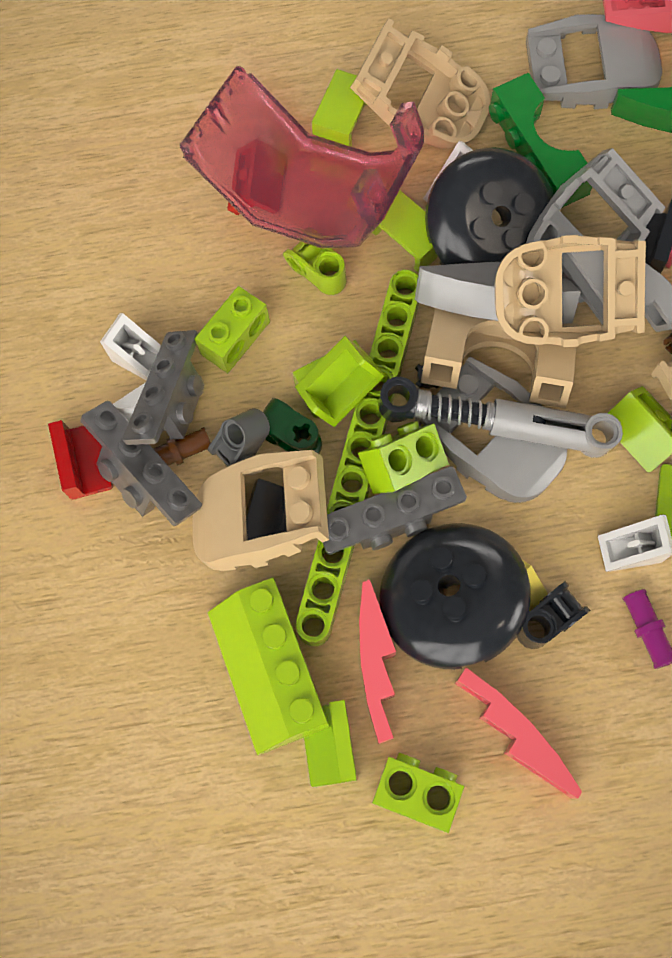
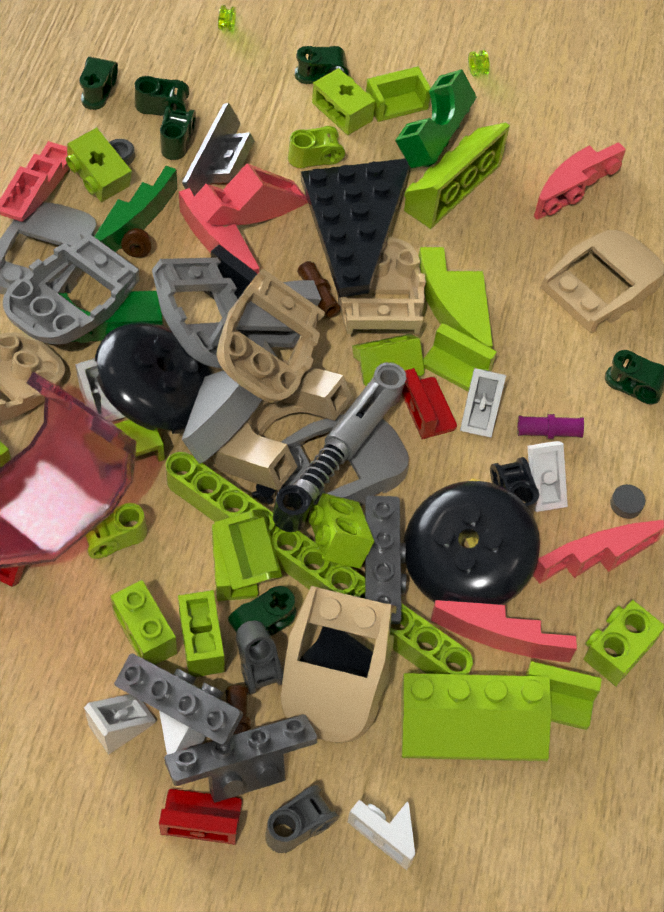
camera: 80 degrees left, 15 degrees down
none -> light grey slope [3,231,139,344]
none -> reddish brown plate [121,228,152,258]
none -> lime brick [178,590,225,677]
none -> dark grey piece [265,785,339,853]
none -> white slope [347,800,415,870]
none -> red panel [402,368,457,440]
none -> white slope [527,441,568,512]
none -> dark grey tile [610,484,646,519]

